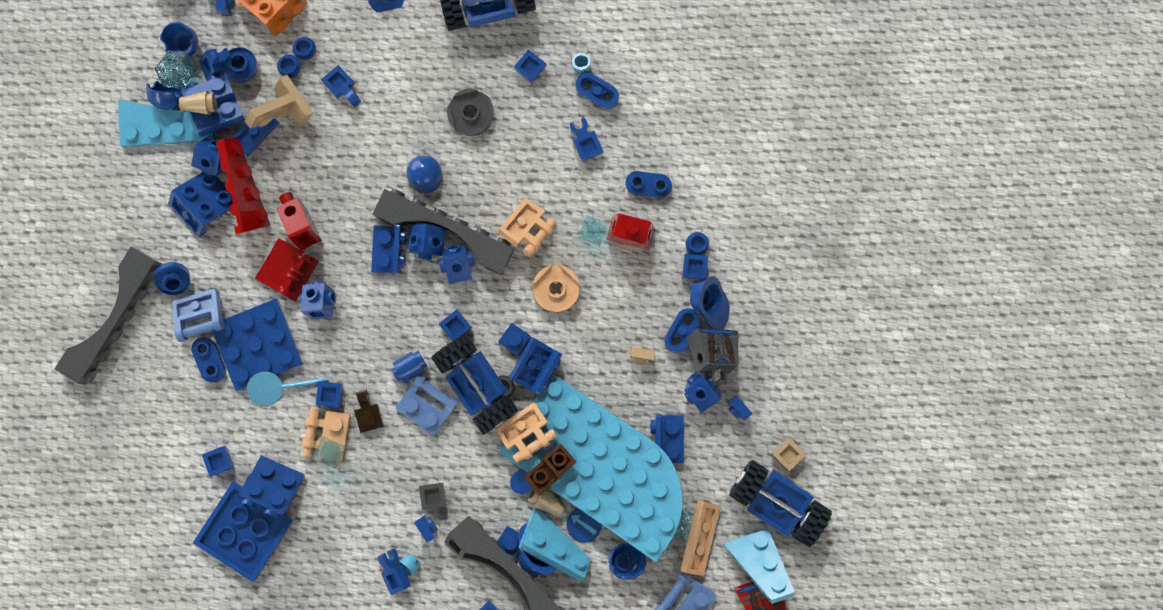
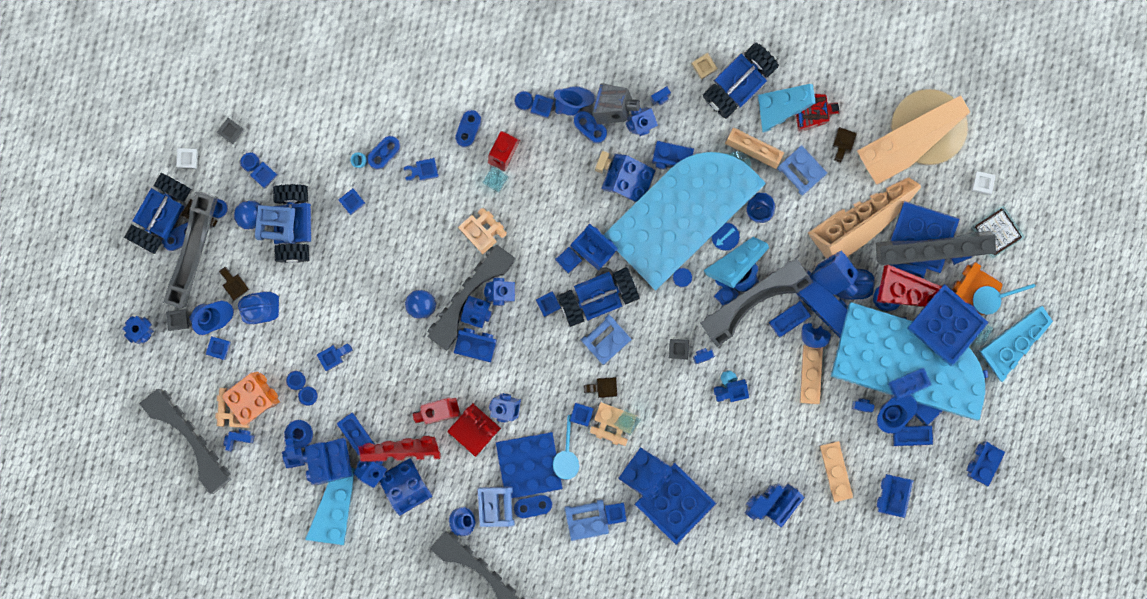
camera: 75 degrees left, 0 degrees up
blue hair [146,81,183,110] -> none
clear light blue brick [154,50,196,89] -> none
blue hair [160,22,199,60] -> none
tan cone [179,91,217,115] -> none
tan bracket [245,75,313,129] -> none
blue brick [391,351,428,383] -> none
dark grey plate [447,88,494,136] -> none
light nougat plate [495,402,558,464] -> none
reddish brown slope [524,444,577,496] -> none
tan cone [528,489,565,517] -> none
light nougat plate [533,265,580,313] -> none
none -> medium blue plate [565,499,609,541]
none -> blue bracket [601,154,656,202]

